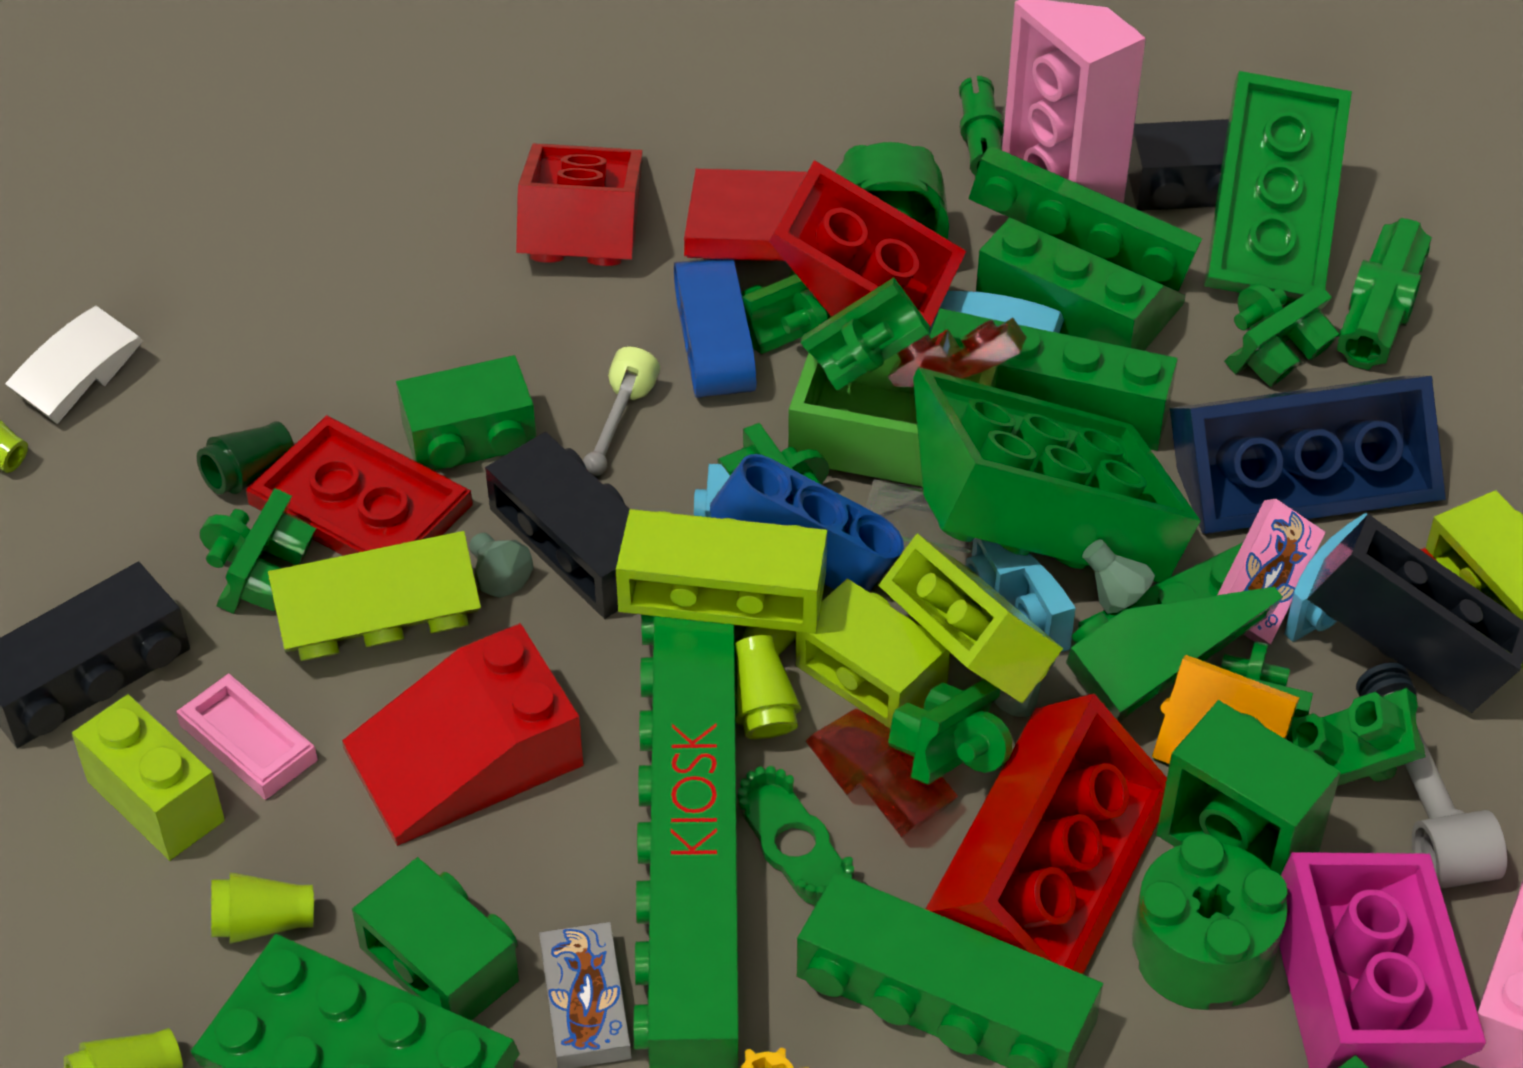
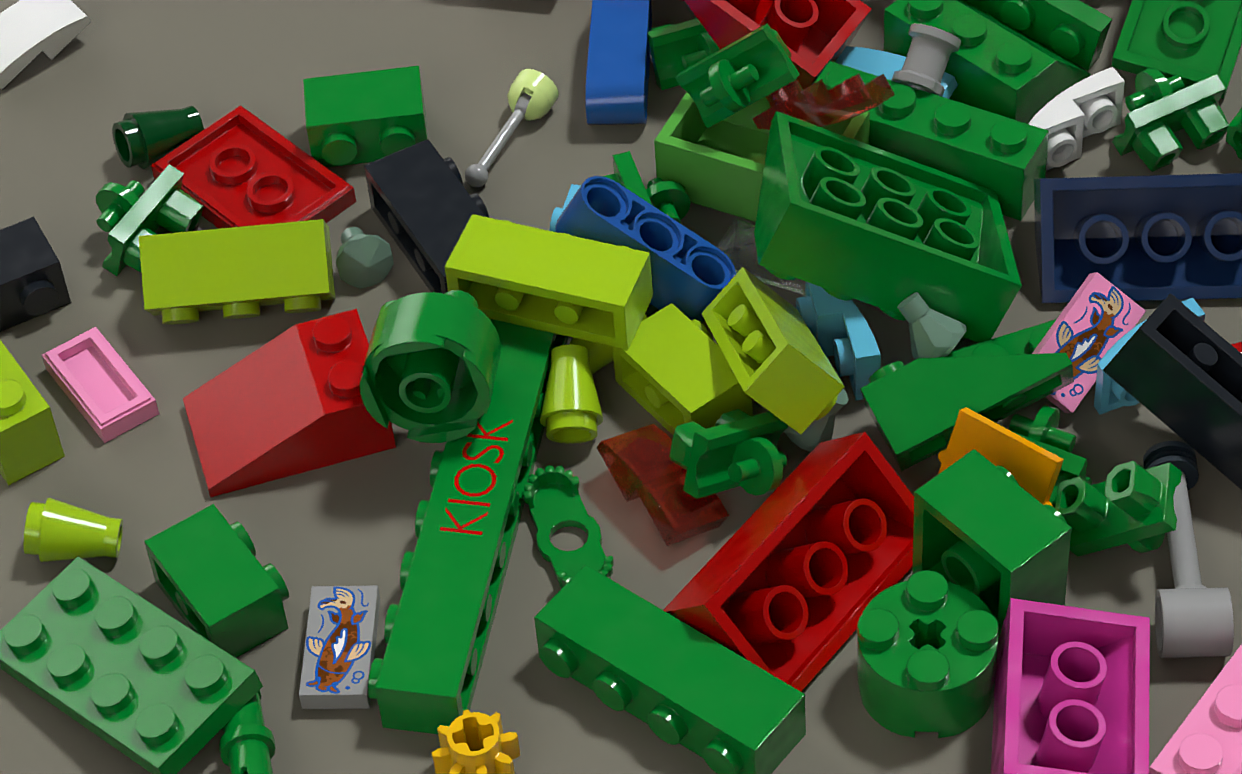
camera: 15 degrees right, 0 degrees up
none -> green brick [360,290,501,443]
none -> light grey bush [892,23,961,96]
none -> white slope [1028,67,1125,170]

